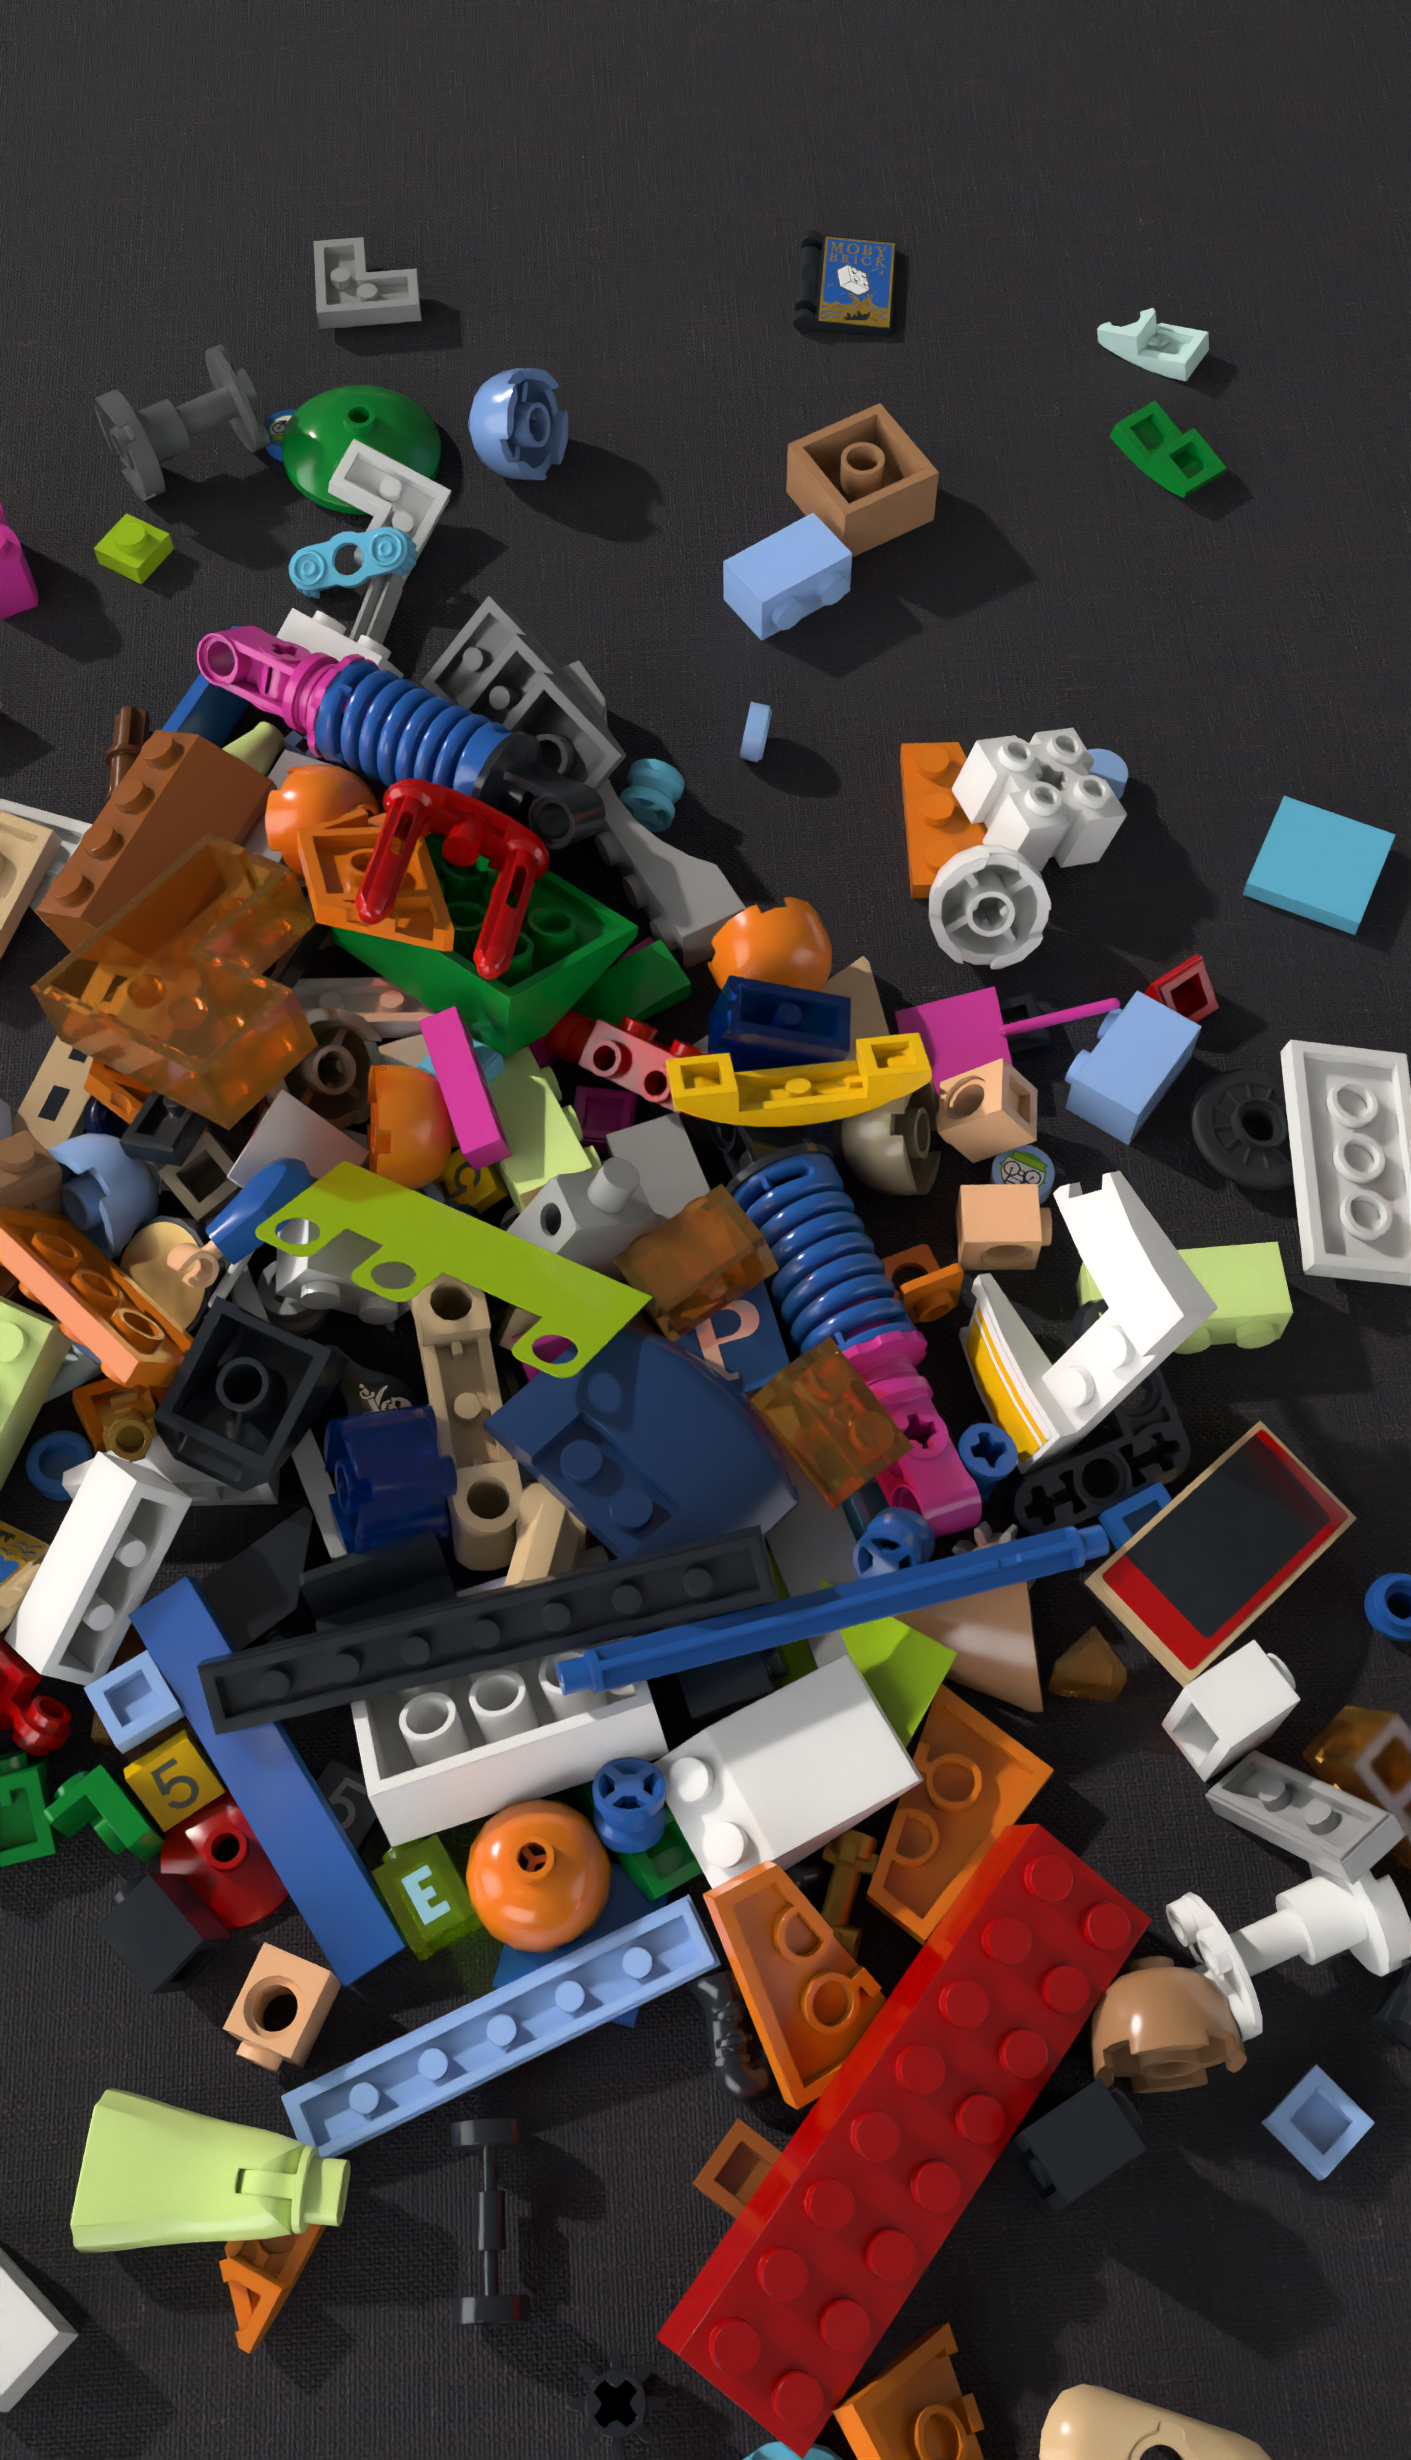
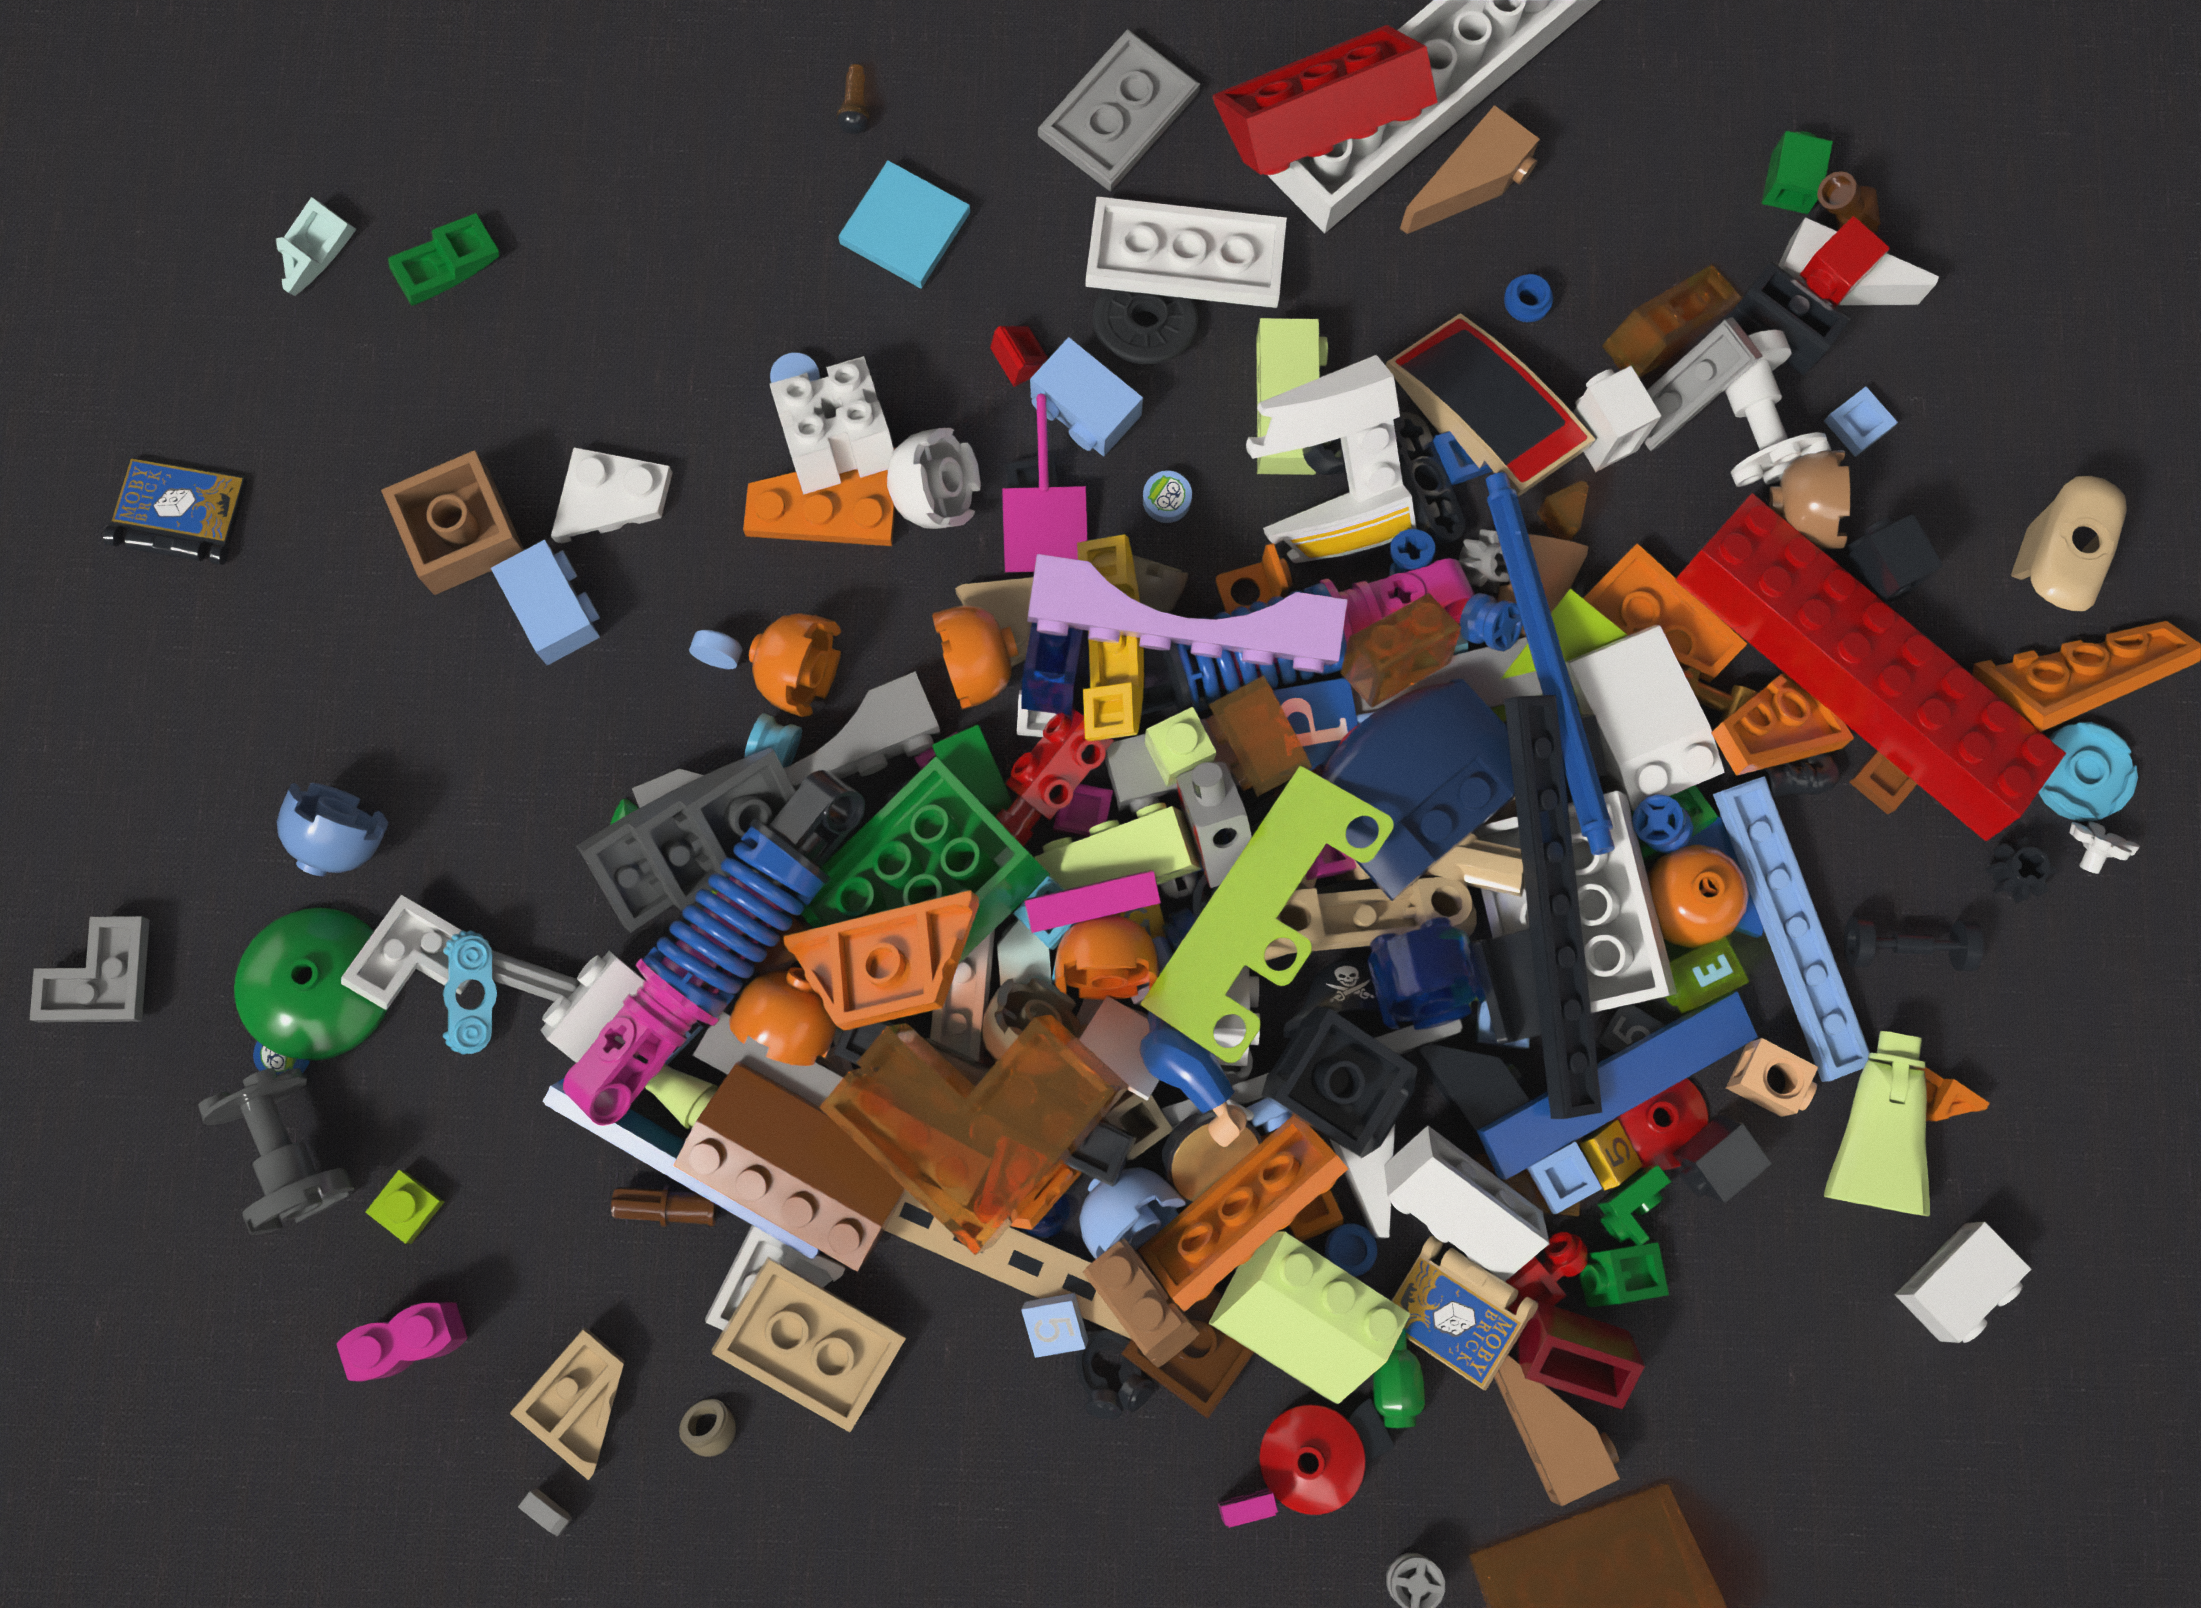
camera: 90 degrees left, 15 degrees up
pearl gold bar [98,1389,158,1463] -> none
red piece [355,778,550,980] -> none
light nougat brick [936,1058,1038,1163] -> none
light nougat brick [955,1184,1052,1270] -> none
none -> white wing [551,448,672,543]
none -> orange cylinder [749,613,841,717]
none -> lavender arch [1027,554,1347,673]
none -> yellowish green brick [1144,707,1216,787]

